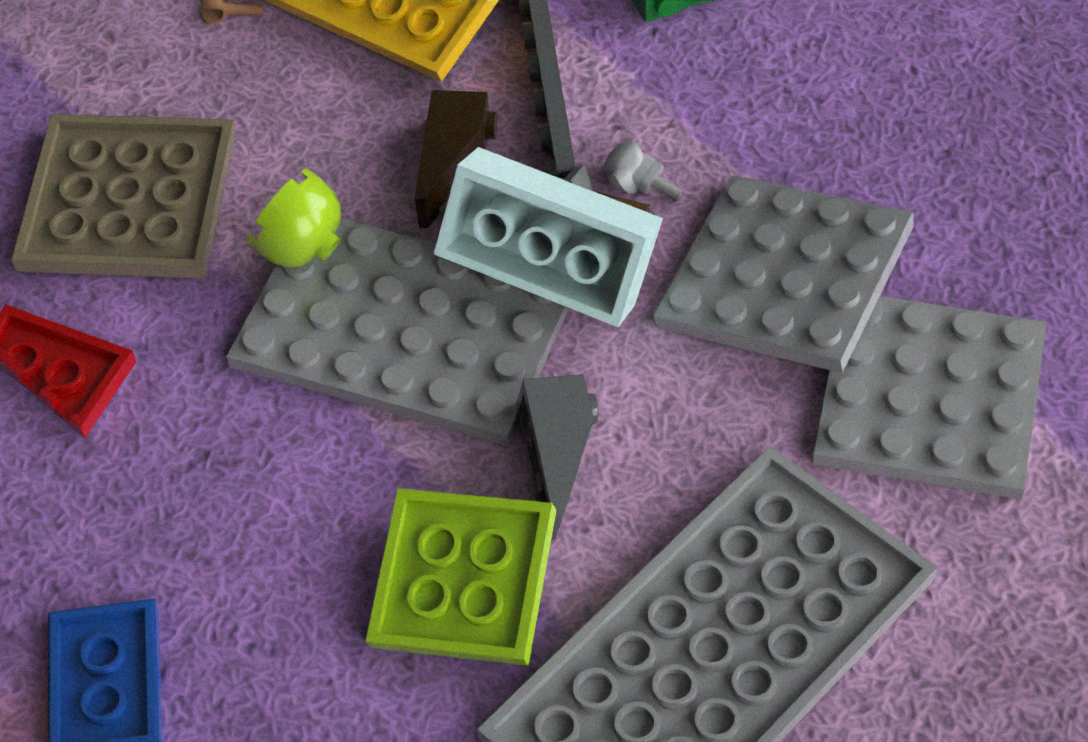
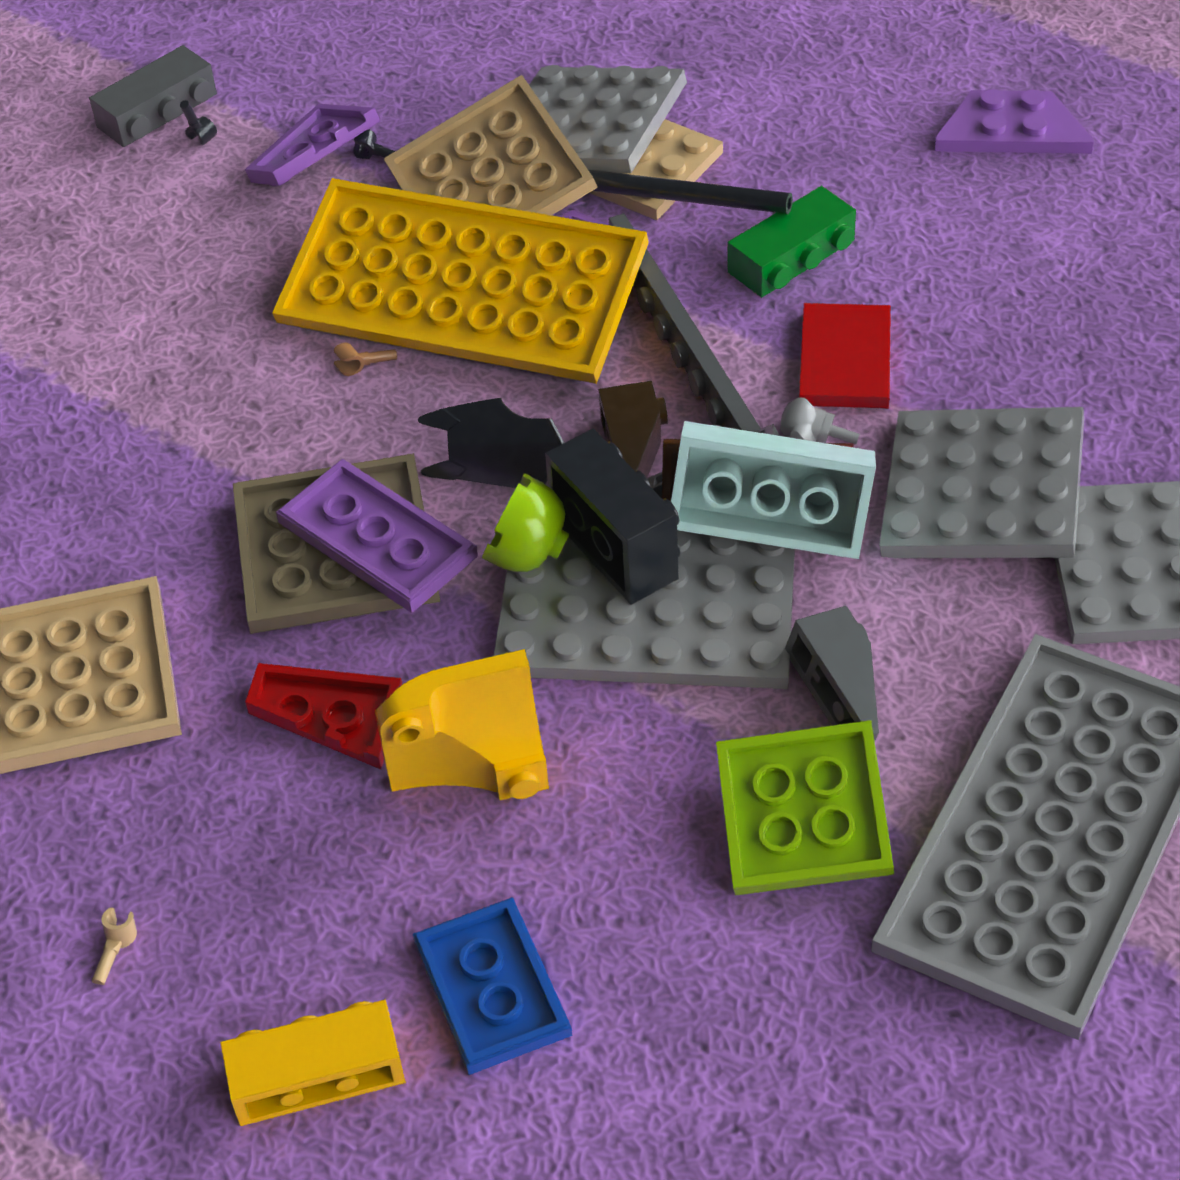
camera: 15 degrees left, 5 degrees down
none -> medium lavender tile [276,459,478,613]
none -> yellow slope [375,649,549,800]
none -> black shield [418,398,564,488]
none -> black brick [545,428,680,605]
none -> red tile [799,303,891,409]

